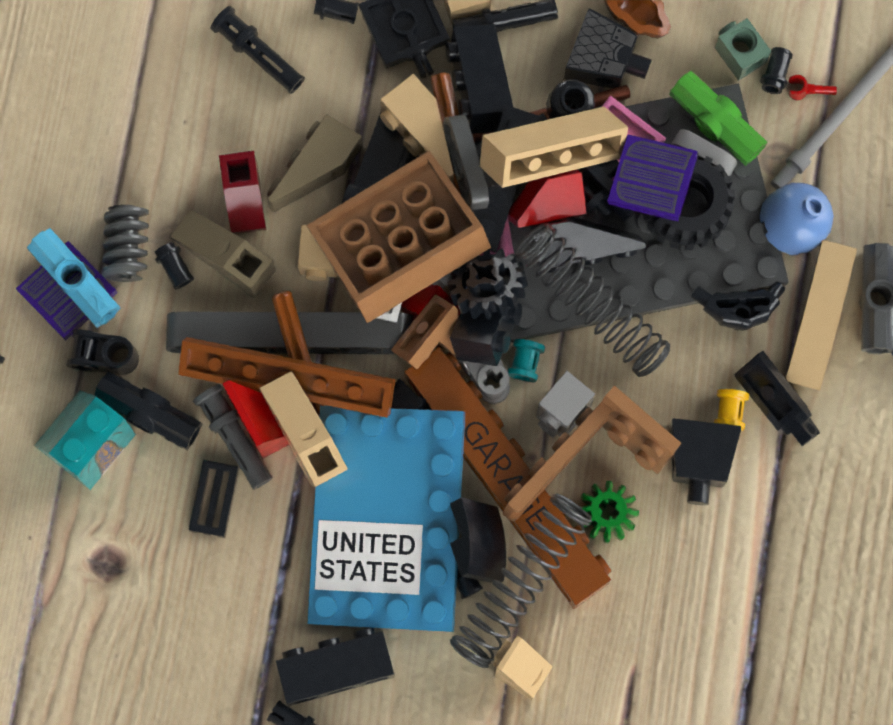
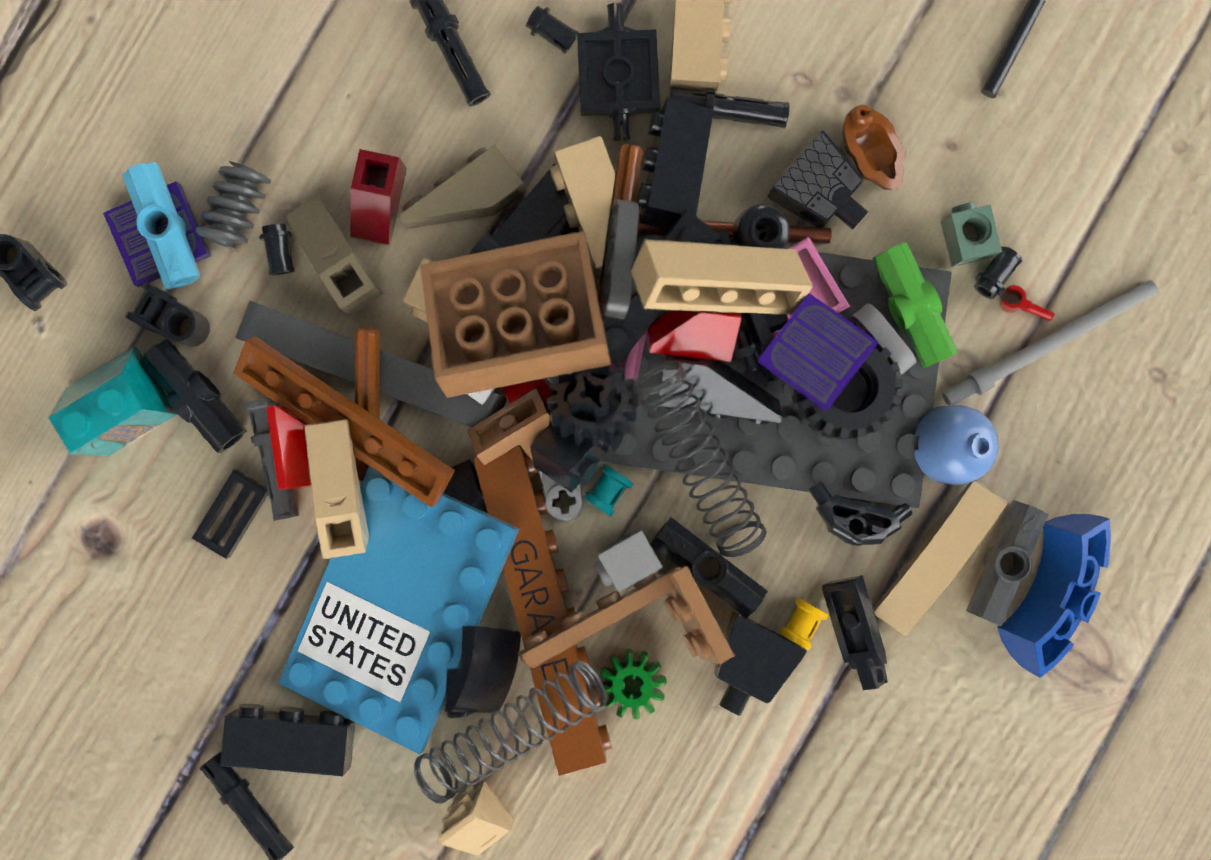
camera: 20 degrees right, 10 degrees up
none -> black piece [650,517,768,619]

